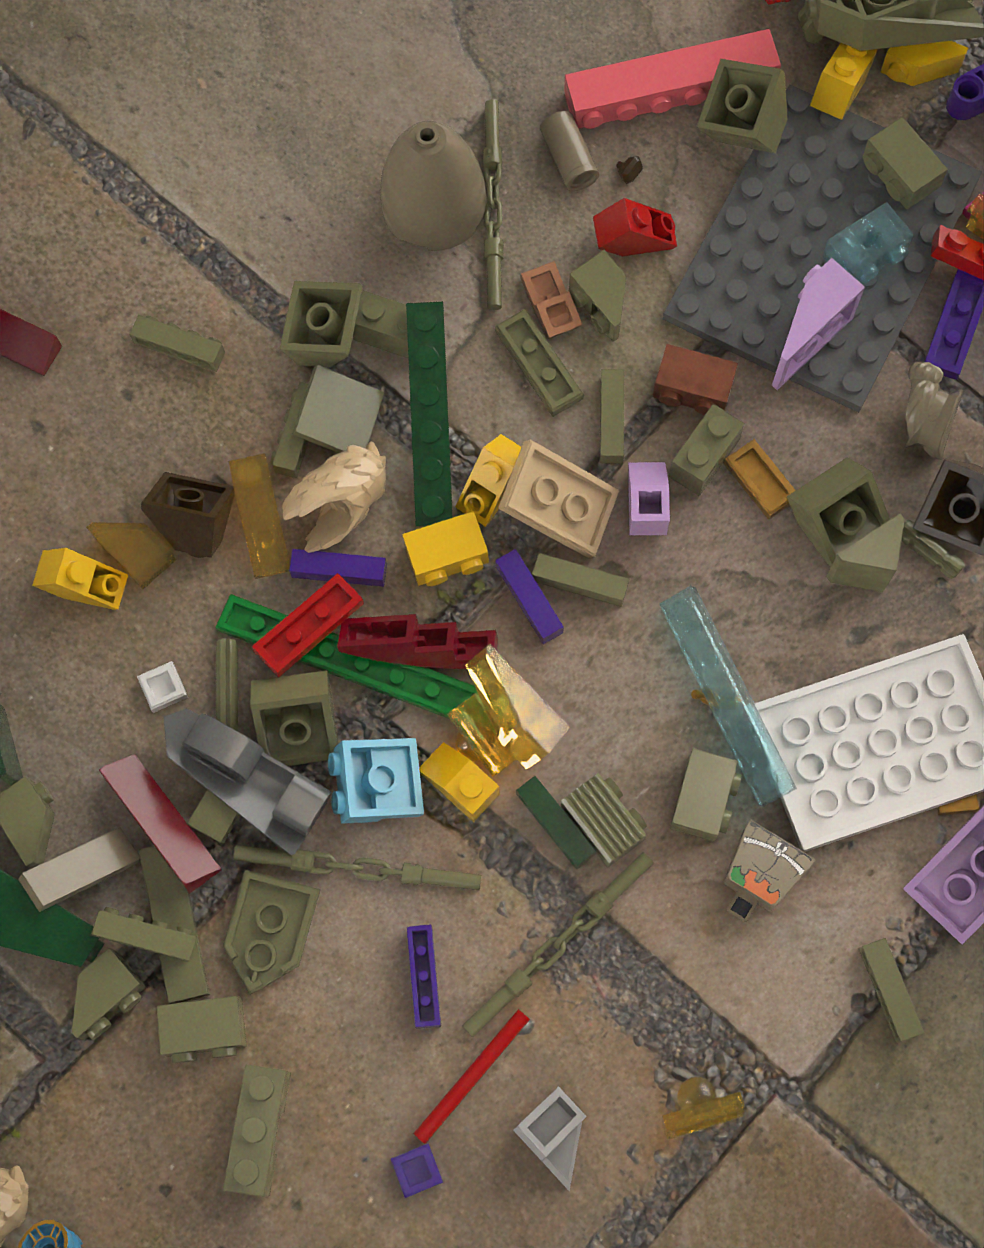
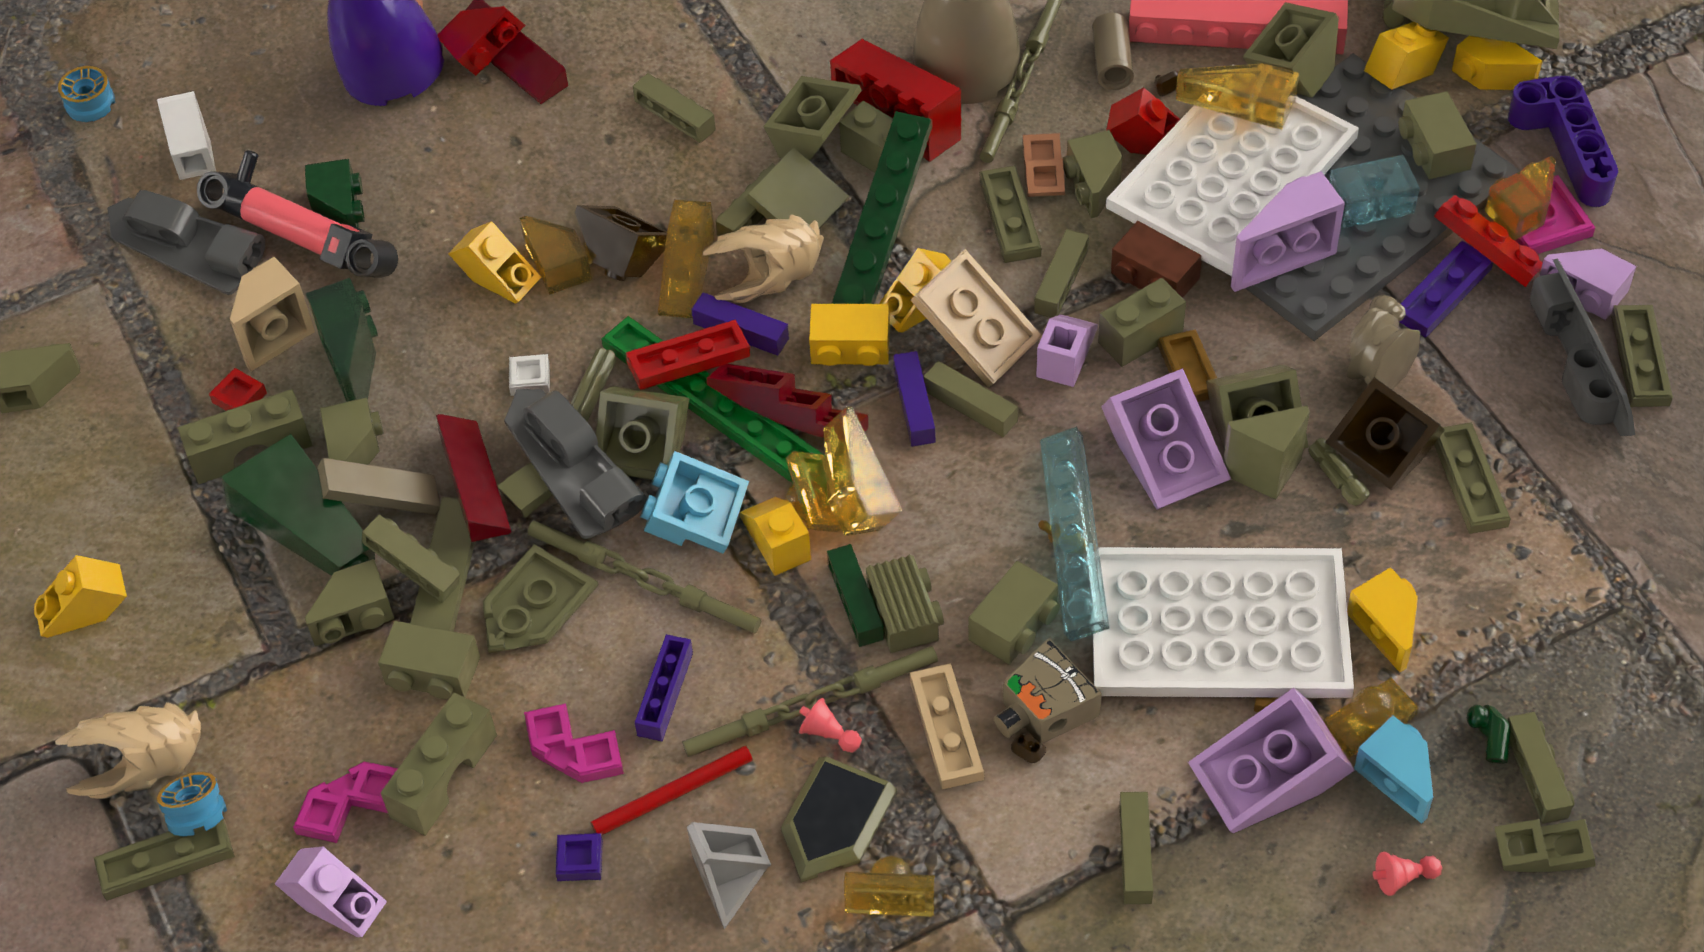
camera: 20 degrees right, 20 degrees down
none -> dark pink tile [293,761,398,843]
none -> dark pink tile [524,703,624,783]
none -> black tile [781,756,897,883]
none -> coral piece [799,698,862,753]
none -> red wedge [830,39,962,162]
none -> tan plate [910,663,984,790]
none -> dark brown rock [1011,733,1046,763]
none -> lavender slope [1101,368,1231,510]
none -> white plate [1106,64,1359,276]
none -> clear yellow slope [1176,63,1300,130]

